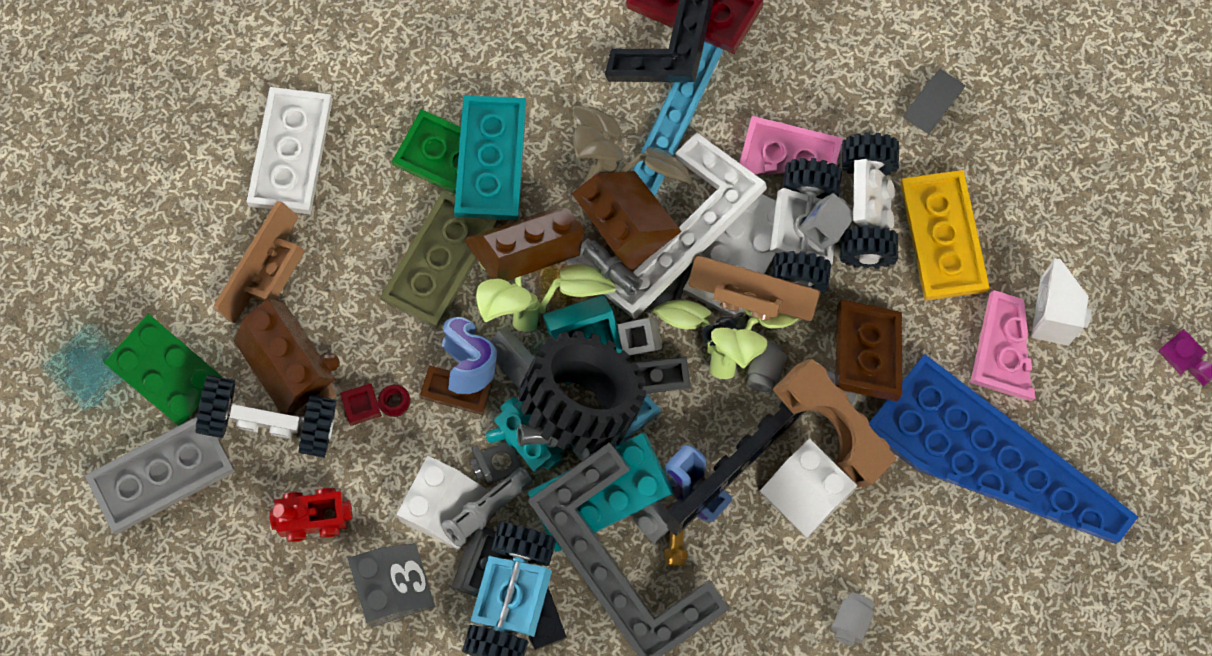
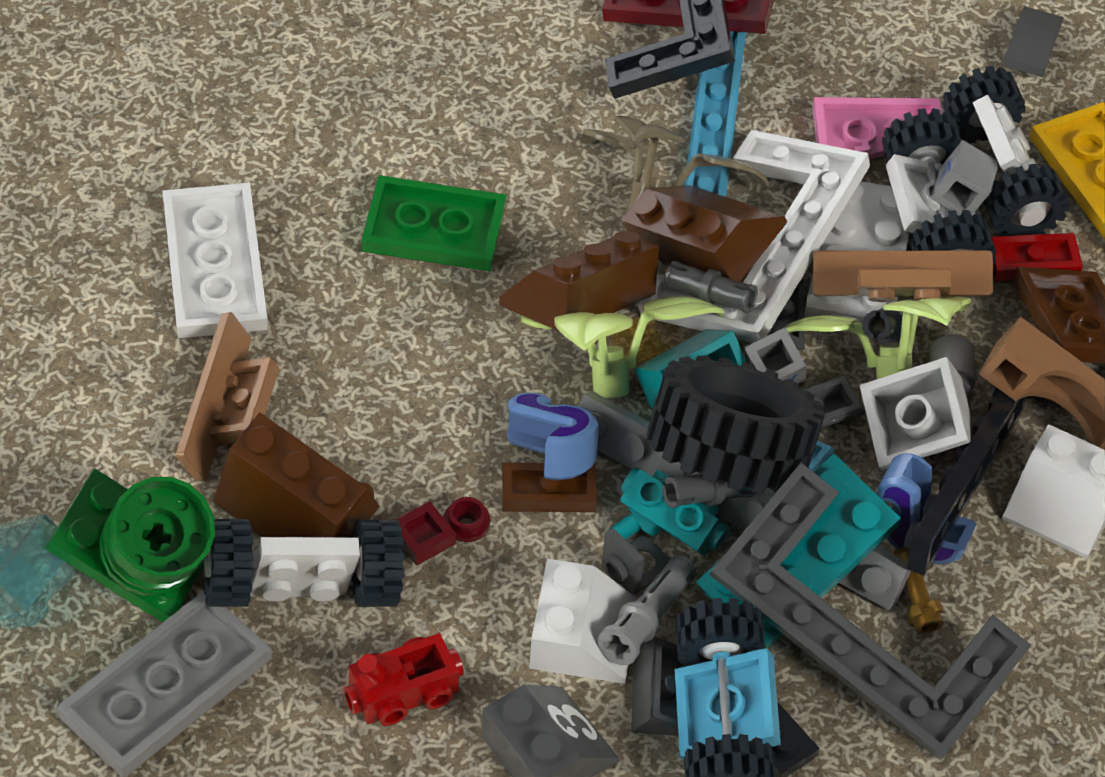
camera: 20 degrees left, 20 degrees down
olive plate [380,191,499,329] -> none
teal plate [454,95,527,220] -> none
none -> green wheel [99,477,215,596]
none -> white slope [859,357,971,471]
none -> red plate [992,233,1083,282]

